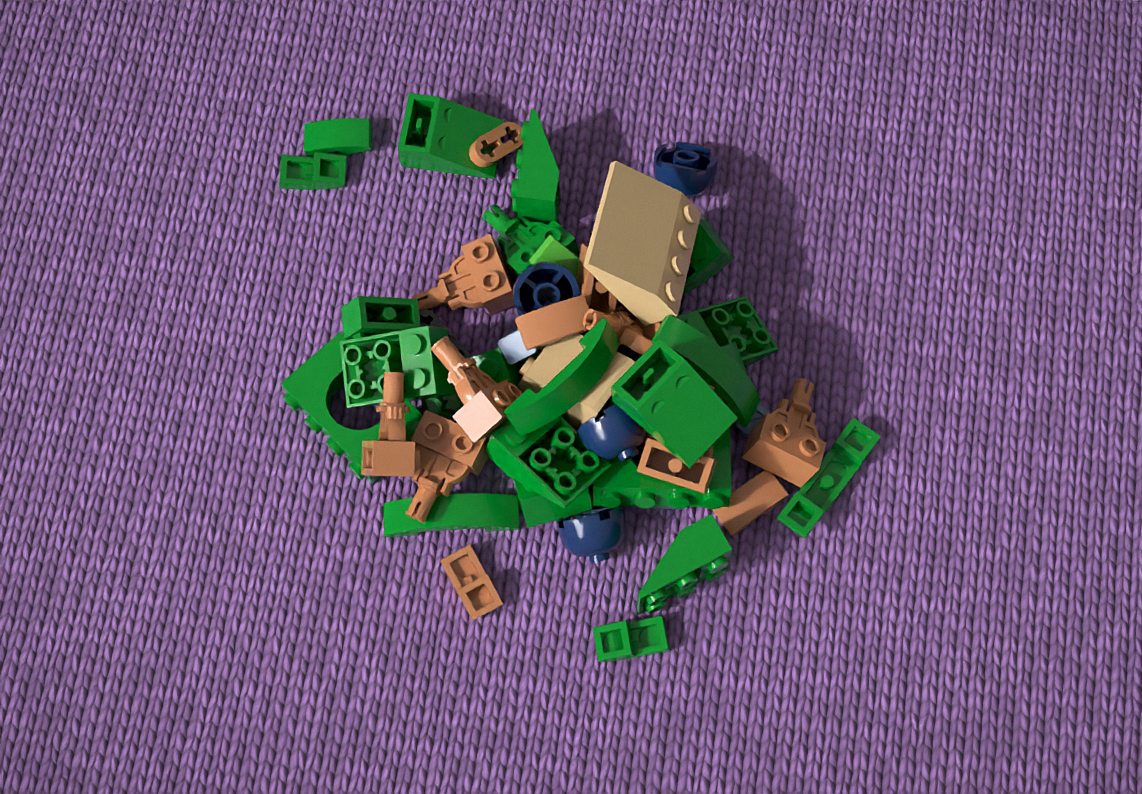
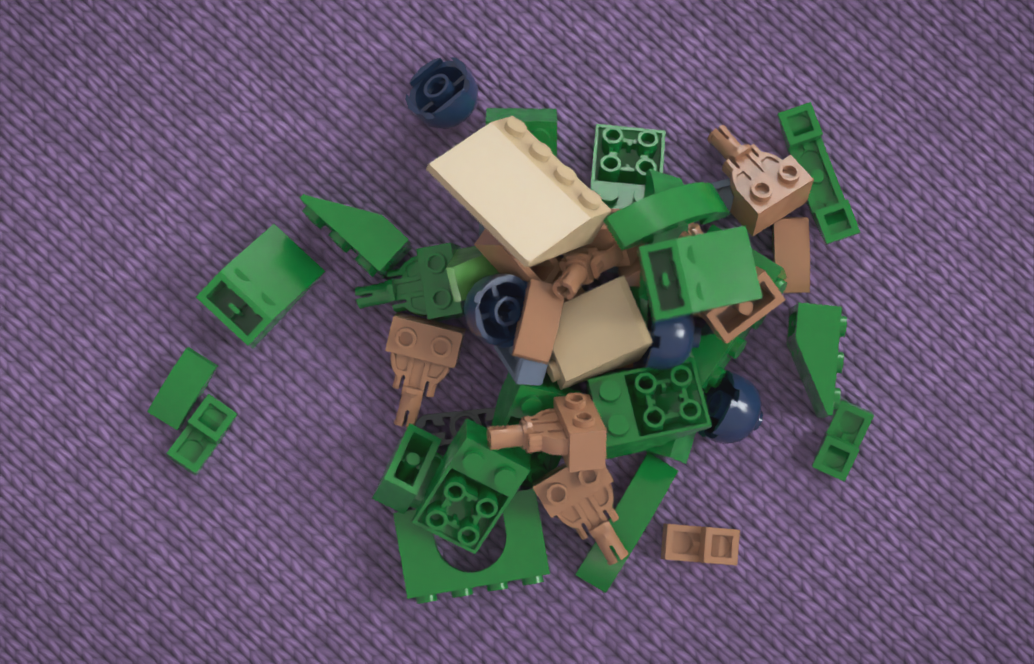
camera: 60 degrees left, 15 degrees up
nougat brick [361,372,420,477] -> none
nougat beam [469,122,524,167] -> none
green slope [503,318,620,435] -> none

